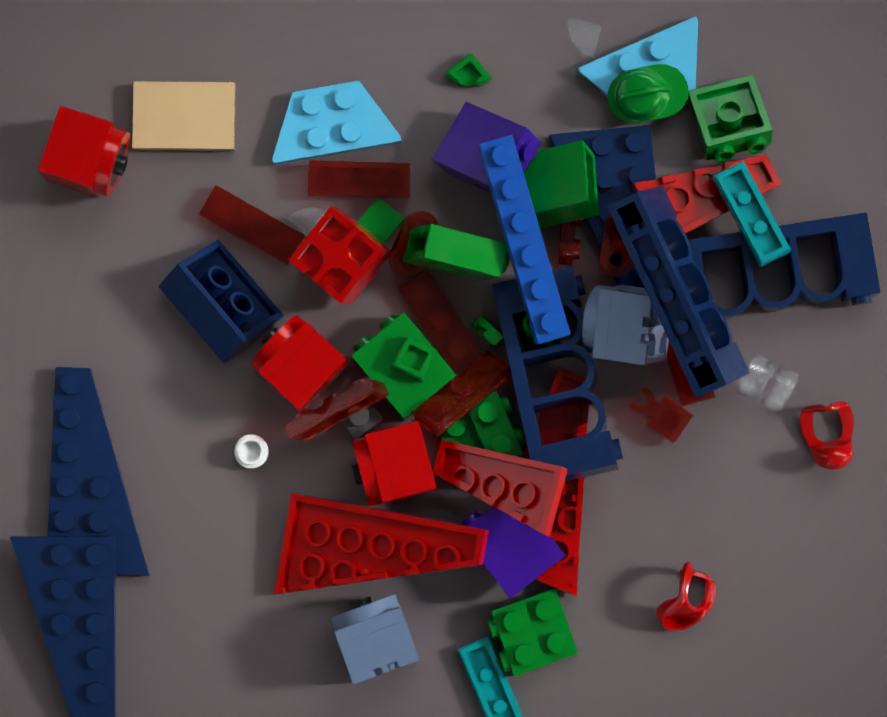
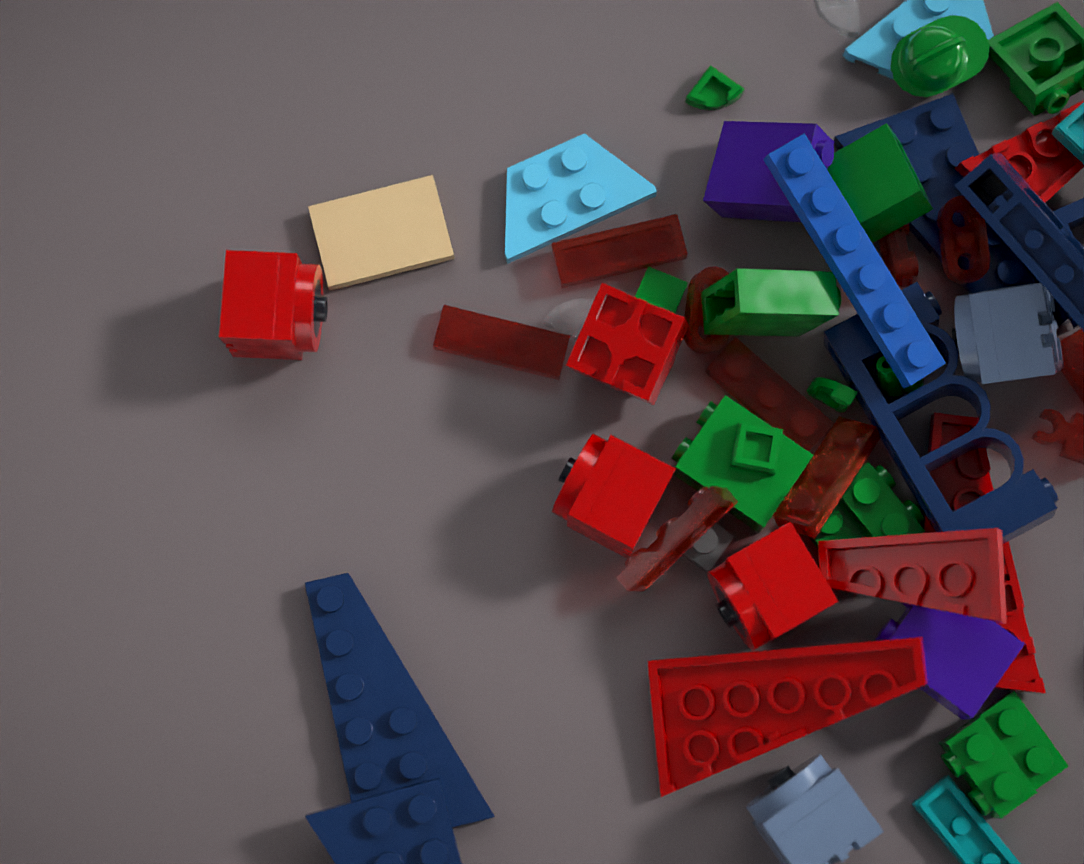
camera: 10 degrees left, 5 degrees down
dark blue slope [158,239,284,364] -> none
white plate [234,434,269,469] -> none

